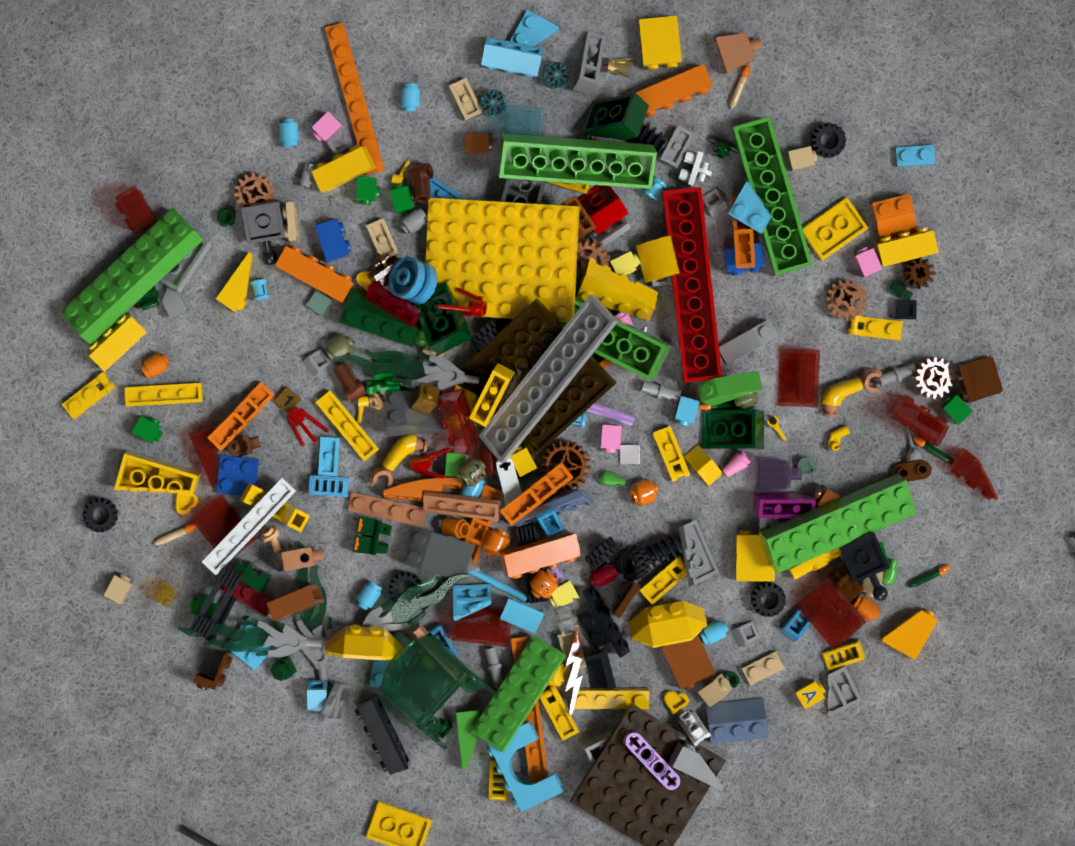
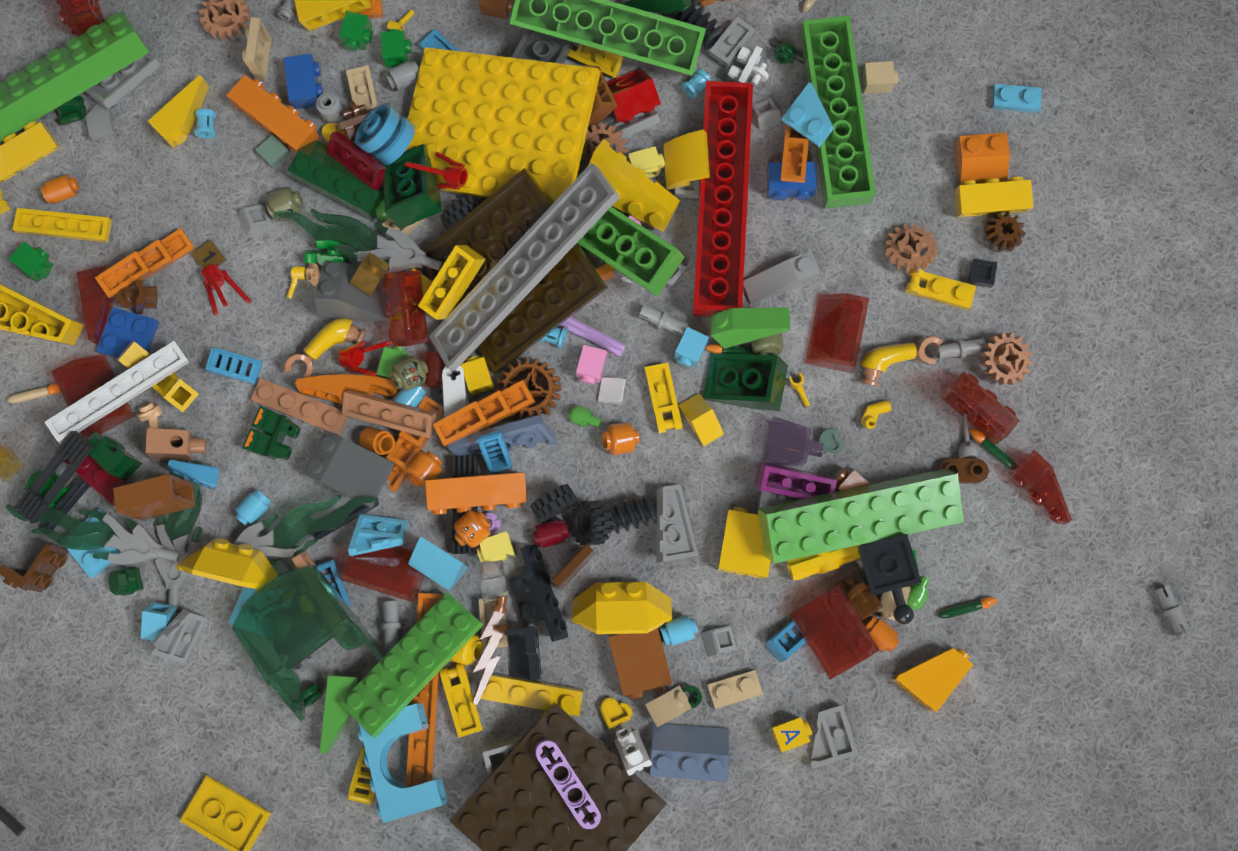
camera: 15 degrees right, 10 degrees down
yellow tile [175,493,199,514] -> none
dark green plate [217,208,236,227] -> none
plate [241,199,285,265] -> none
yellow plate [316,390,379,461] -> none
medium azure plate [318,437,340,476] -> none
copper piece [333,362,367,403] -> none
black slope [355,694,411,775] -> none
black tyre [389,572,423,607] -> none
copper piece [408,162,433,203] -> none
medium azure bar [467,571,528,602] -> none
yellow plate [639,555,687,605] -> none
light grey slope [668,742,724,791] -> none
bright pink cone [722,450,751,477] -> none
black tyre [751,582,786,617] -> none
yellow tile [802,197,869,261] -> none
black tyre [811,122,846,158] -> none
yellow slope [822,639,866,671] -> none
bright pink brick [854,247,882,278] -> none
clear green cylinder [887,279,913,300] -> none
green brick [941,395,973,425] -> none
reddish brown bracket [955,356,1003,403] -> none
none -> dark azure slope [167,460,219,490]
none -> light grey brick [316,93,344,123]

